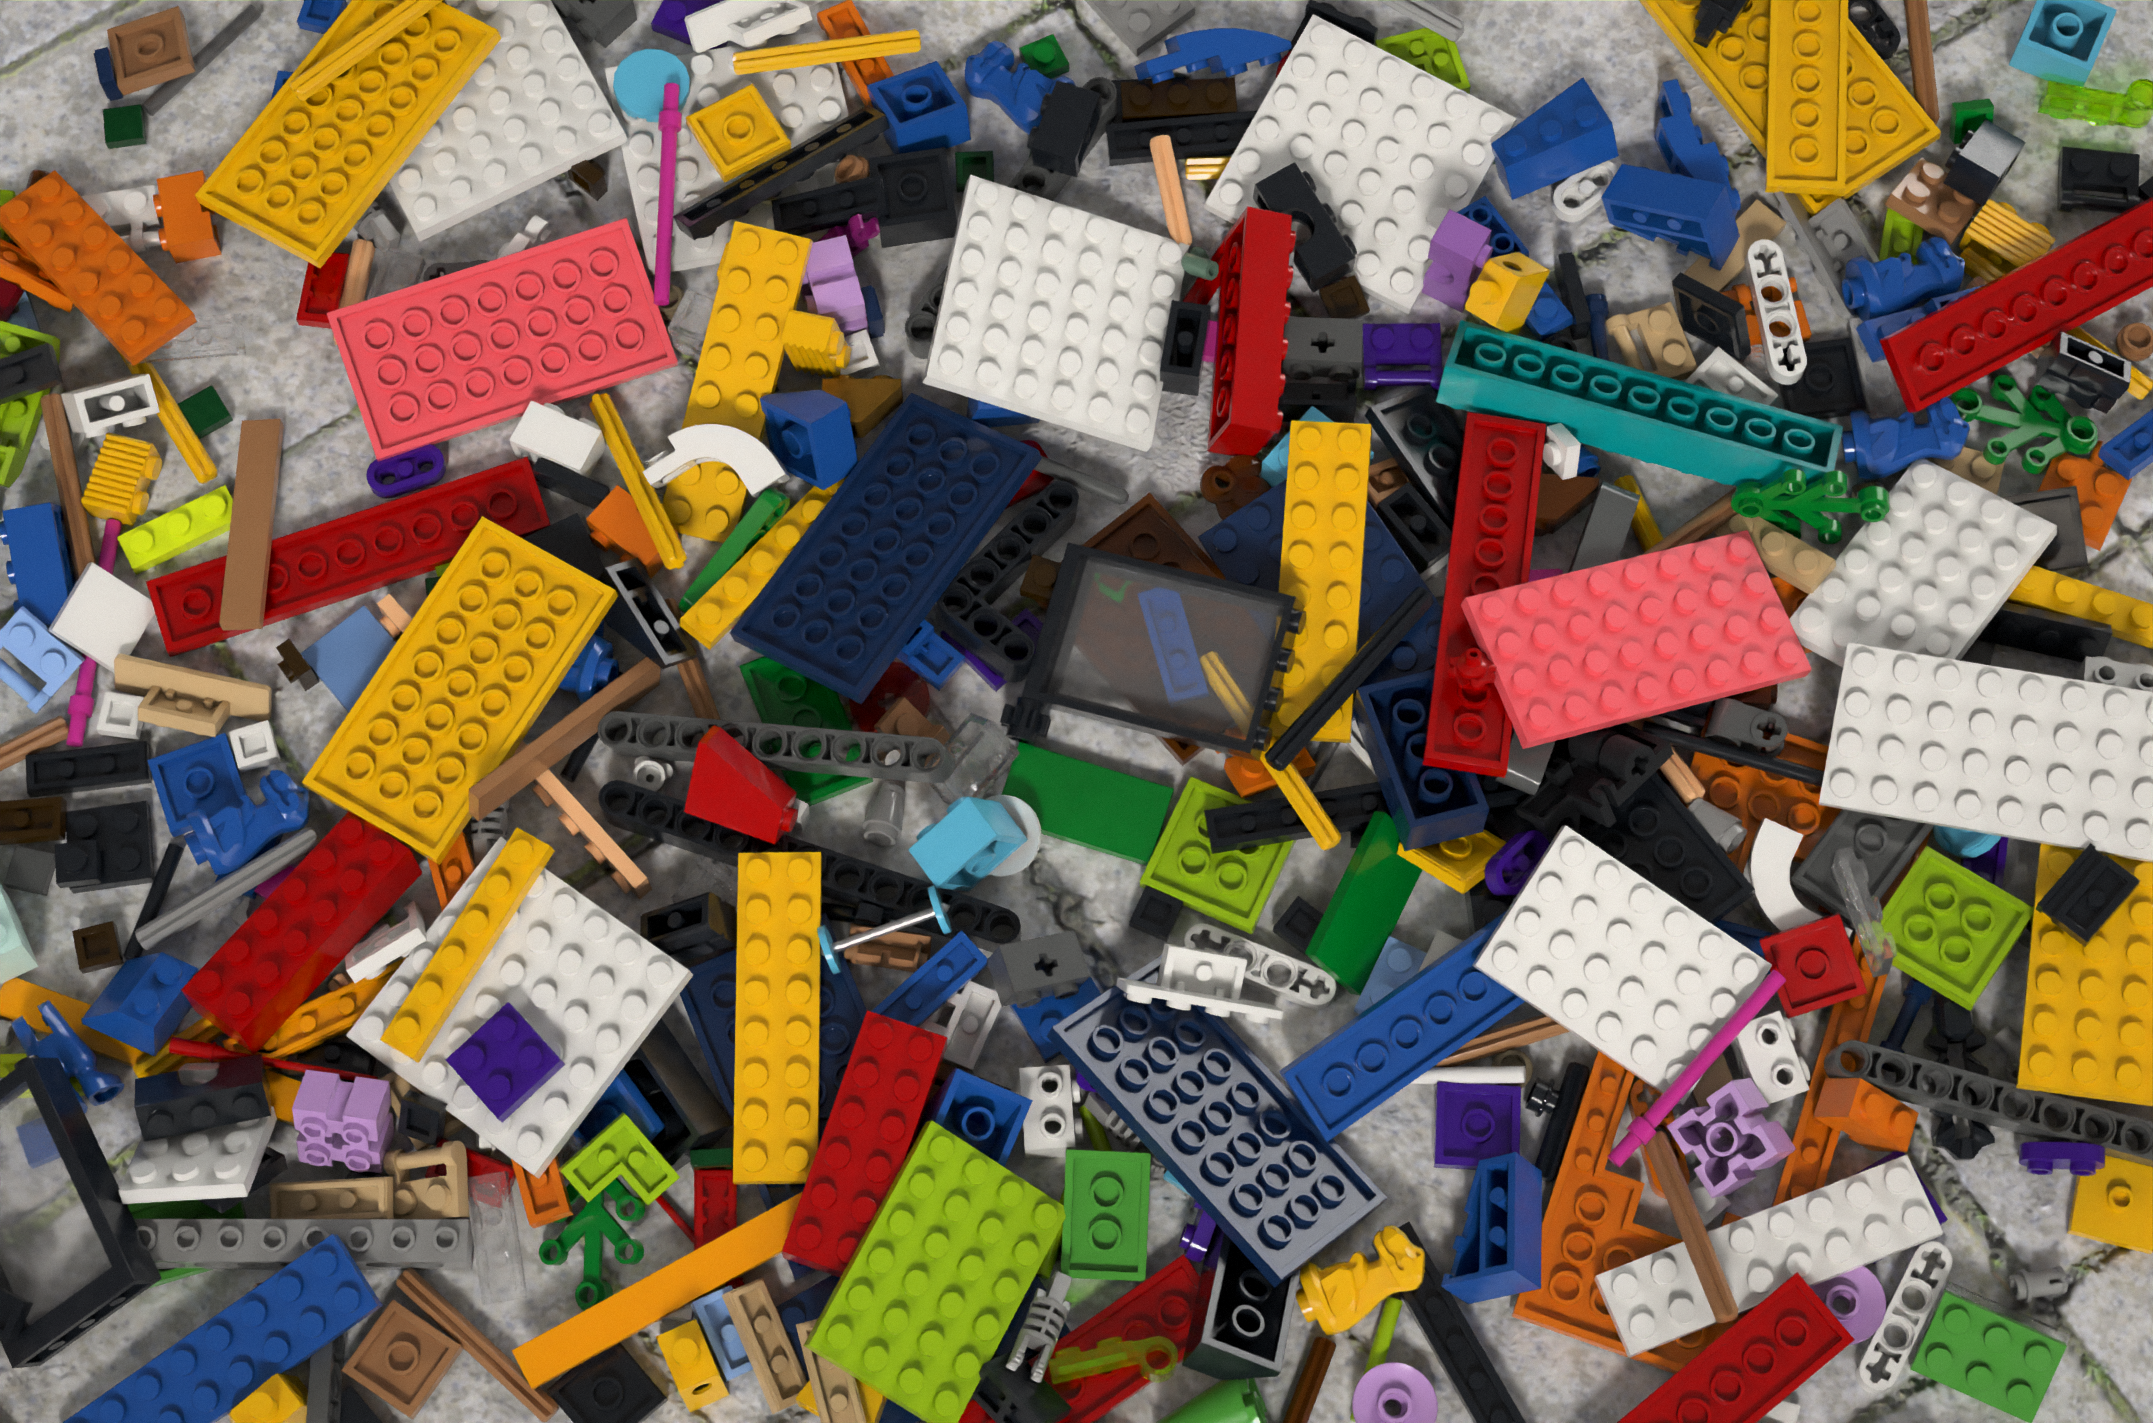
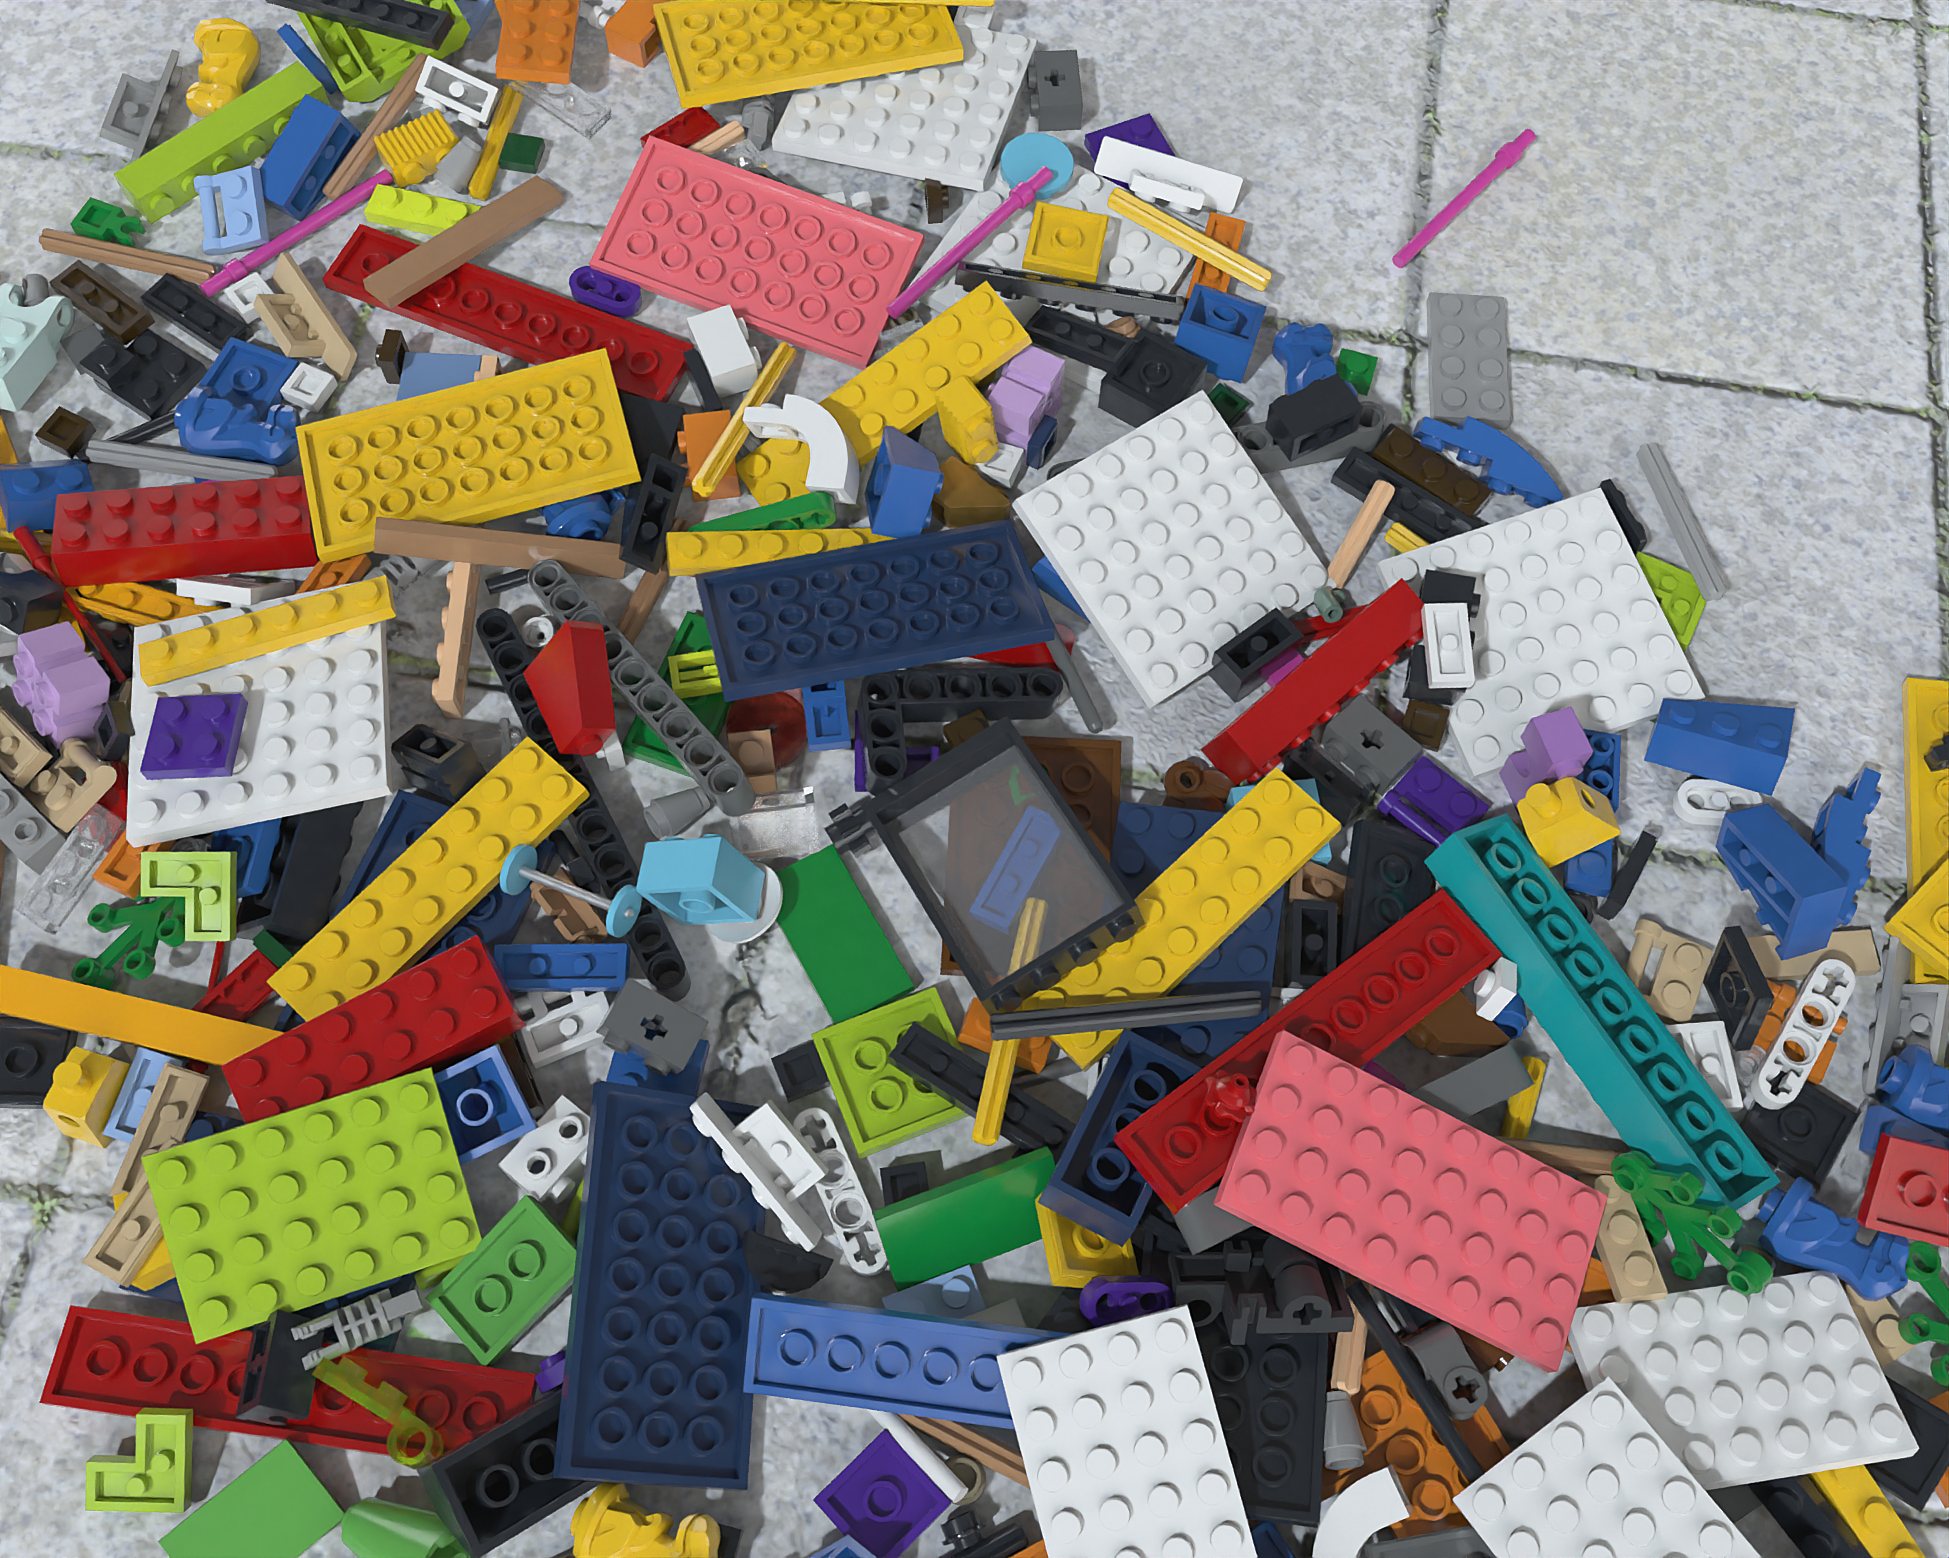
camera: 40 degrees right, 5 degrees down
white tile [48,562,155,673] -> none
magenta plate [817,214,880,259] -> none
dark blue bar [1585,293,1613,362] -> none
none -> light grey cone [434,135,484,194]
none -> neon yellow tile [668,650,722,699]
none -> black tile [742,1230,834,1294]
none -> white plate [1421,603,1475,688]

